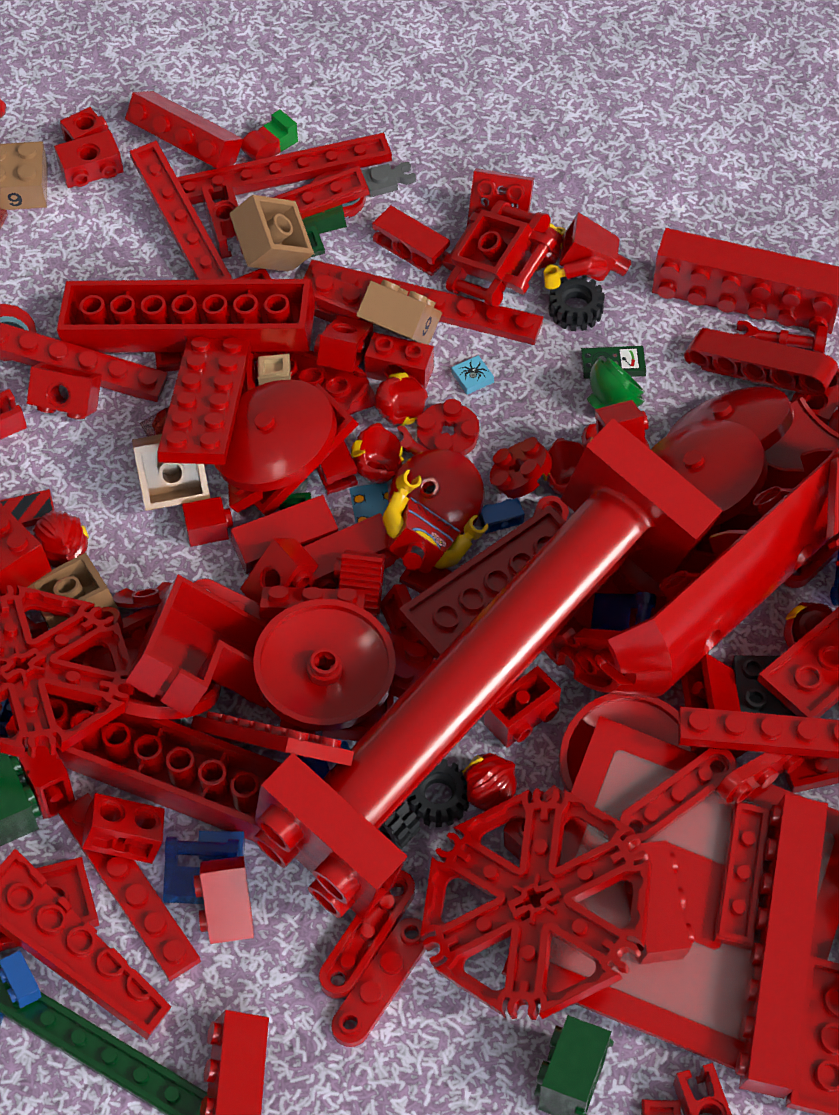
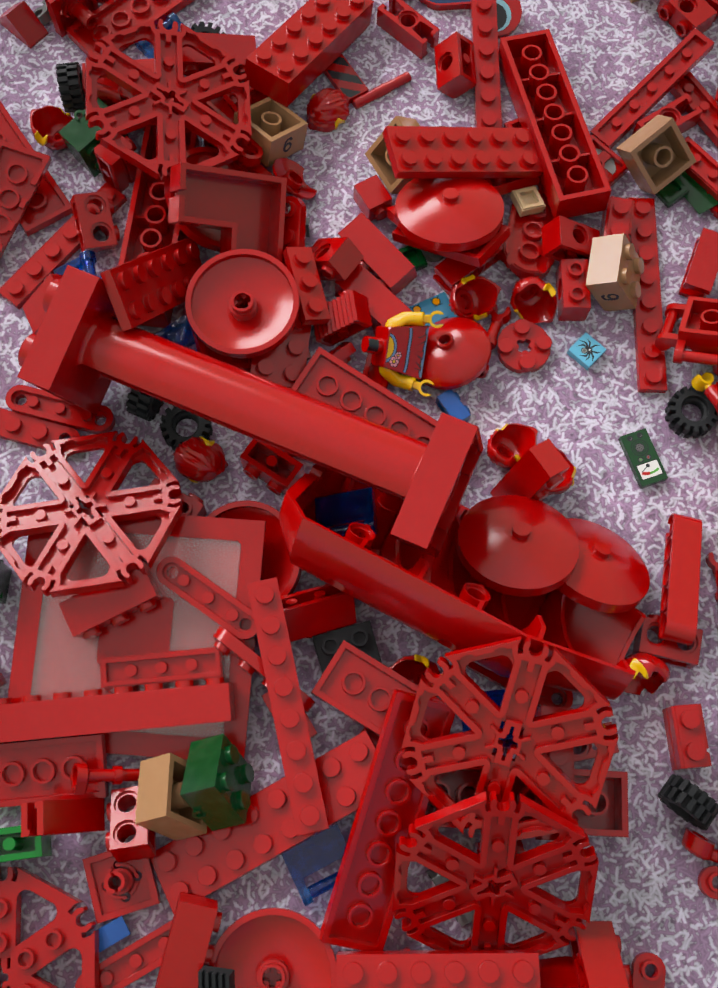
camera: 70 degrees right, 15 degrees up
red plate [490,437,552,499] -> none
green piece [587,358,645,409] -> none
none -> red piece [352,72,412,110]

